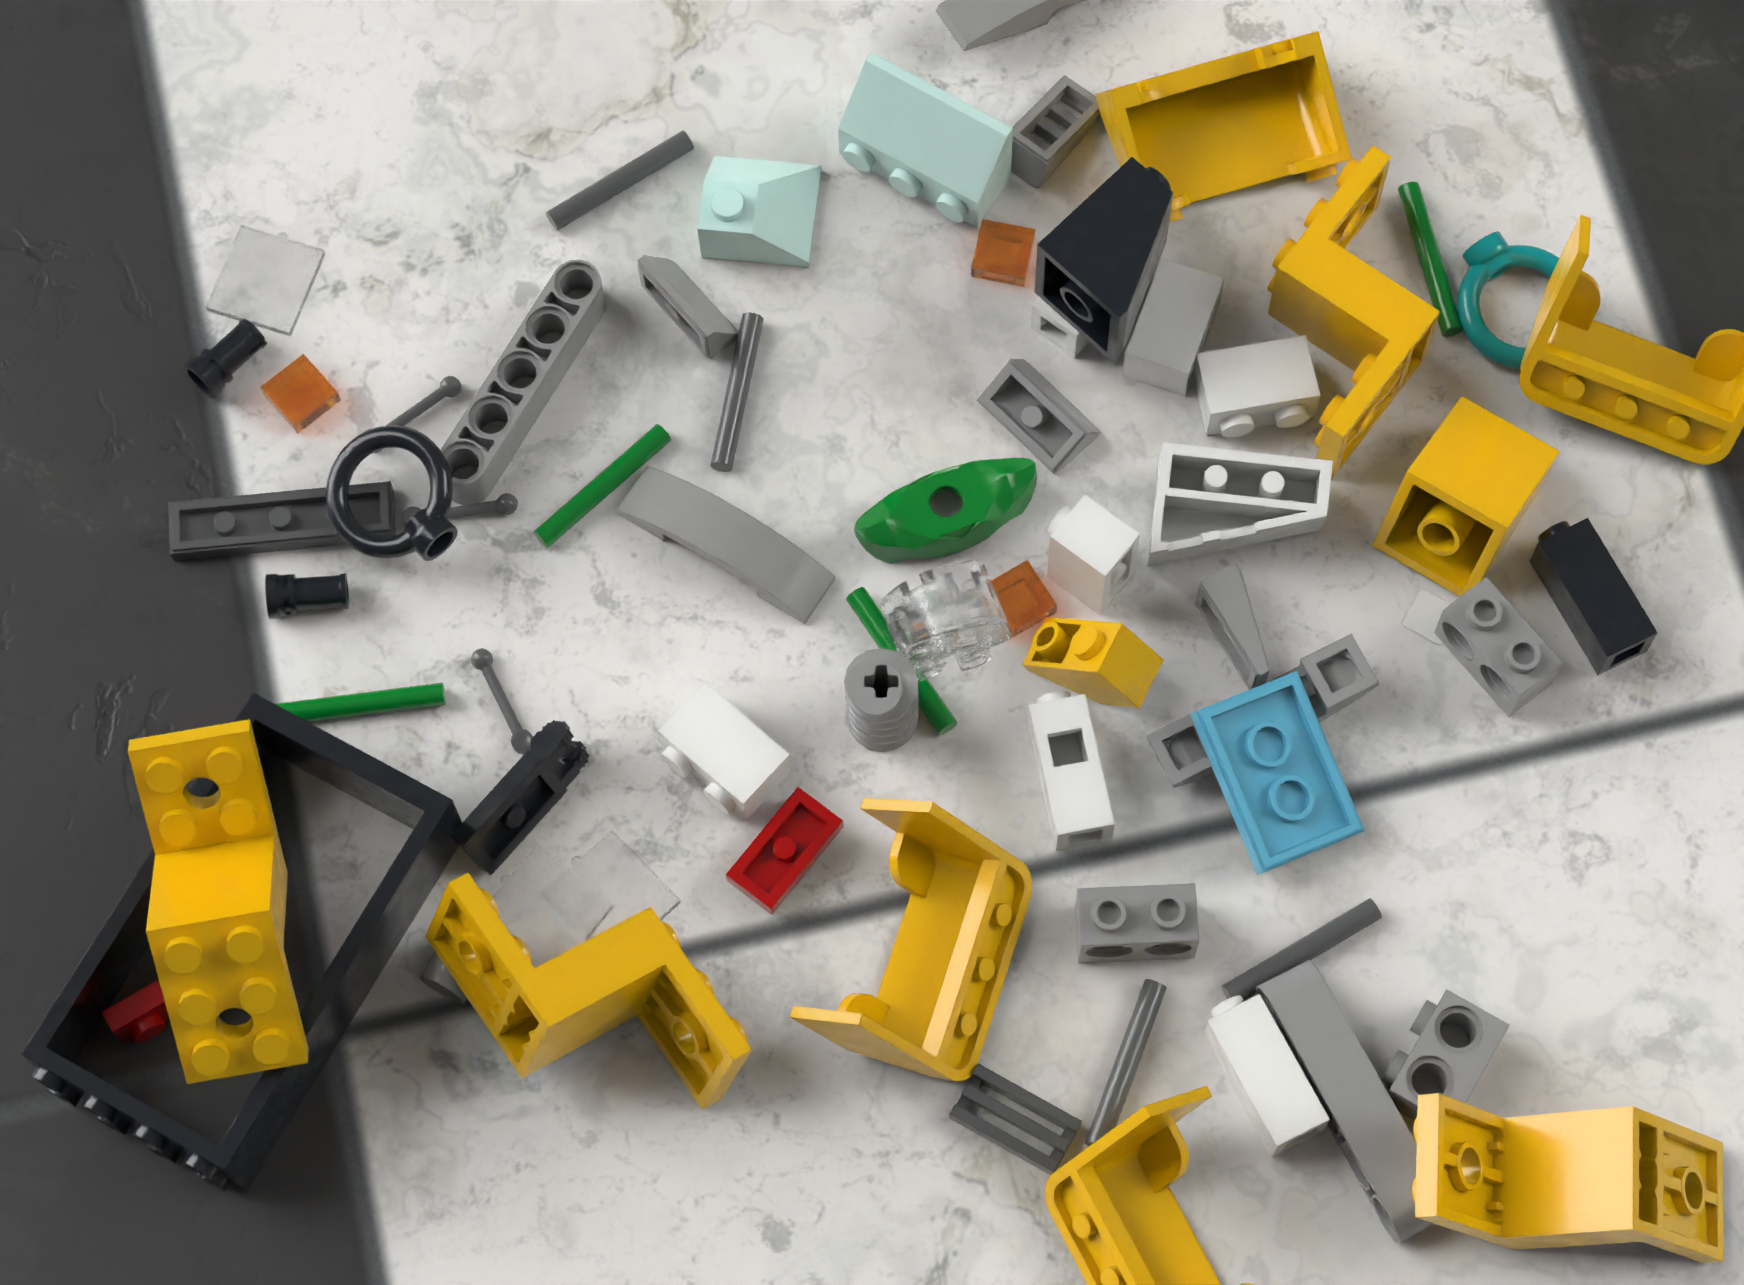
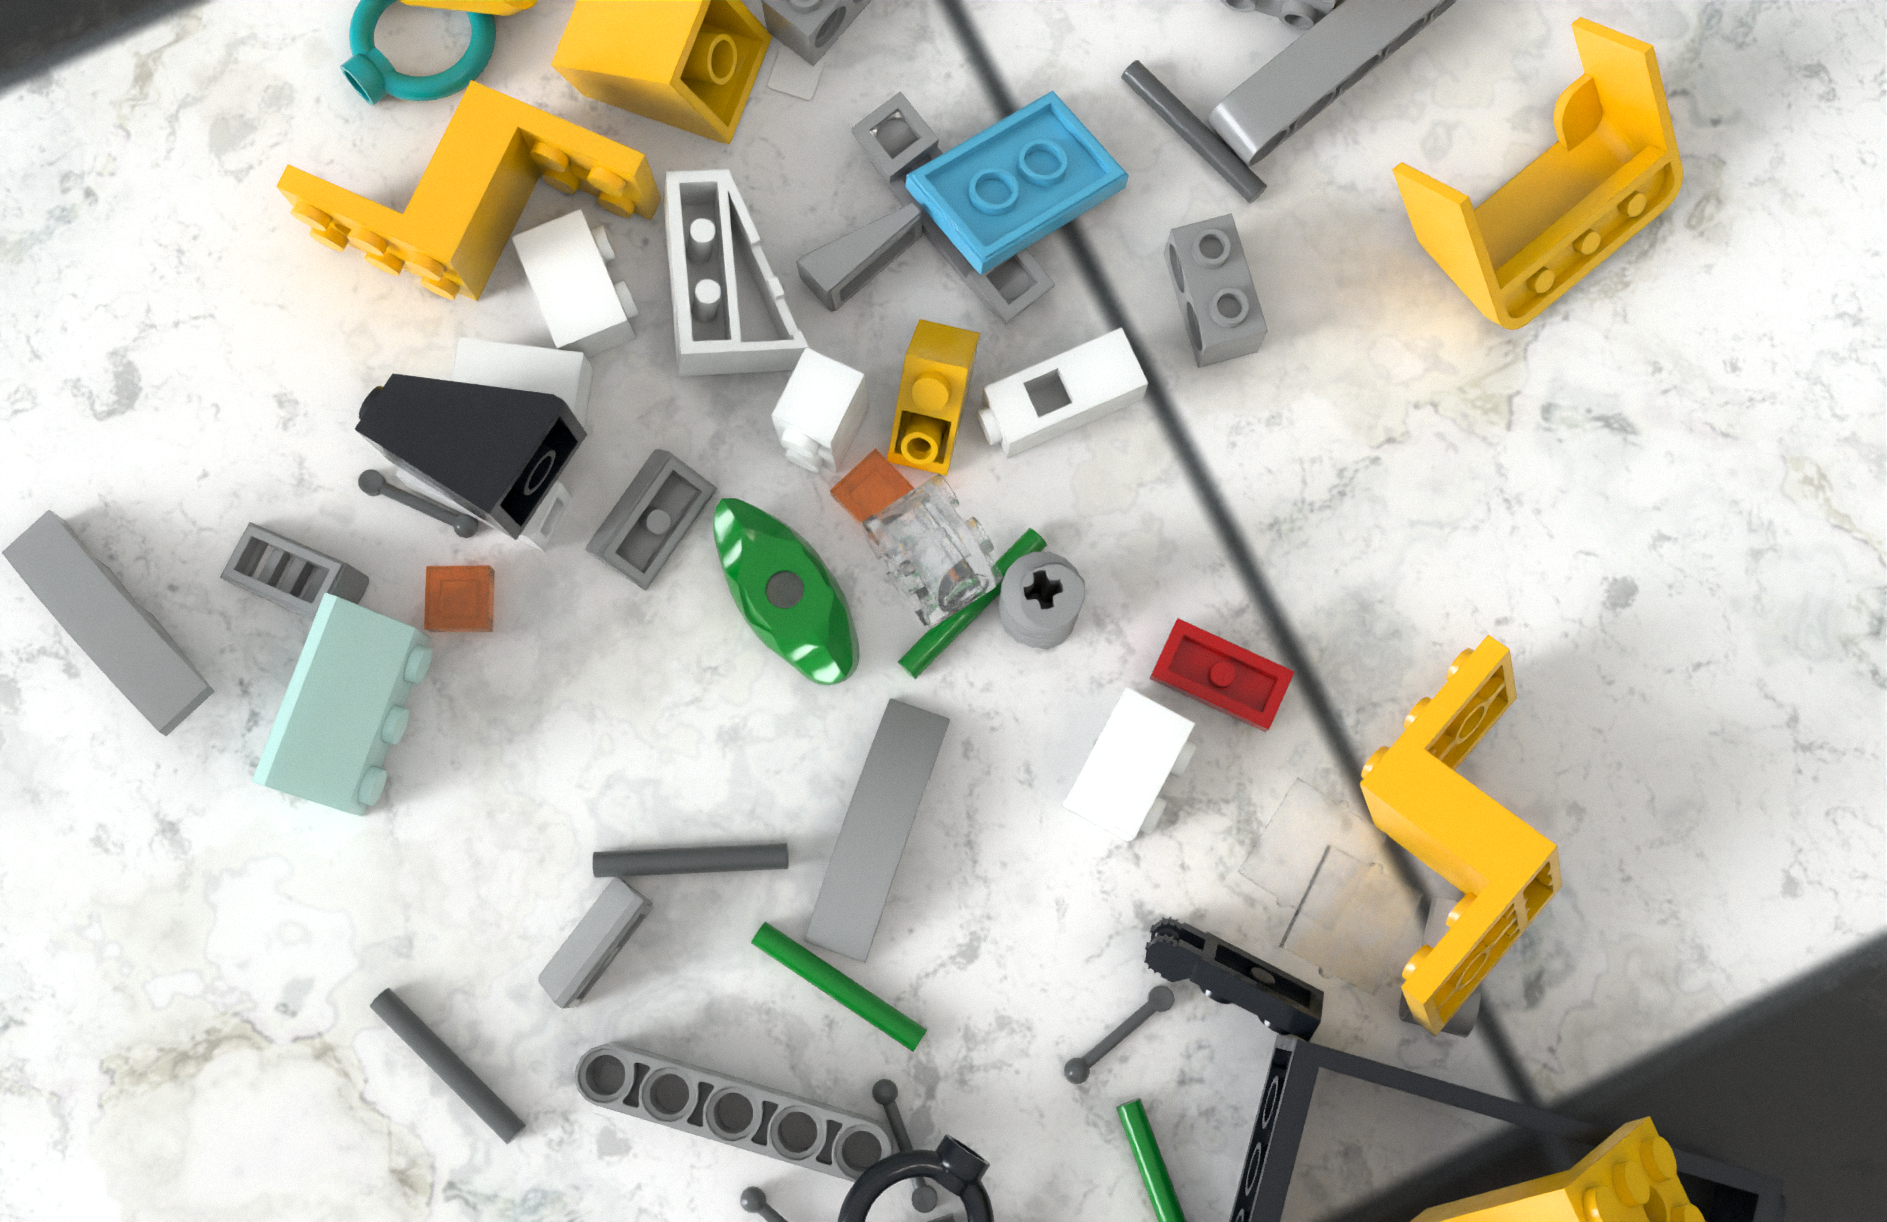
camera: 105 degrees left, 10 degrees up
light aqua slope [697,156,822,268] -> none
yellow windscreen [790,798,1032,1081] -> none
dark grey tile [949,1063,1082,1175] -> none
dark grey bar [1085,979,1167,1146] -> none
yellow windscreen [1095,31,1352,222] -> none
white brick [1203,994,1330,1158] -> none
green bar [1398,182,1463,337] -> none

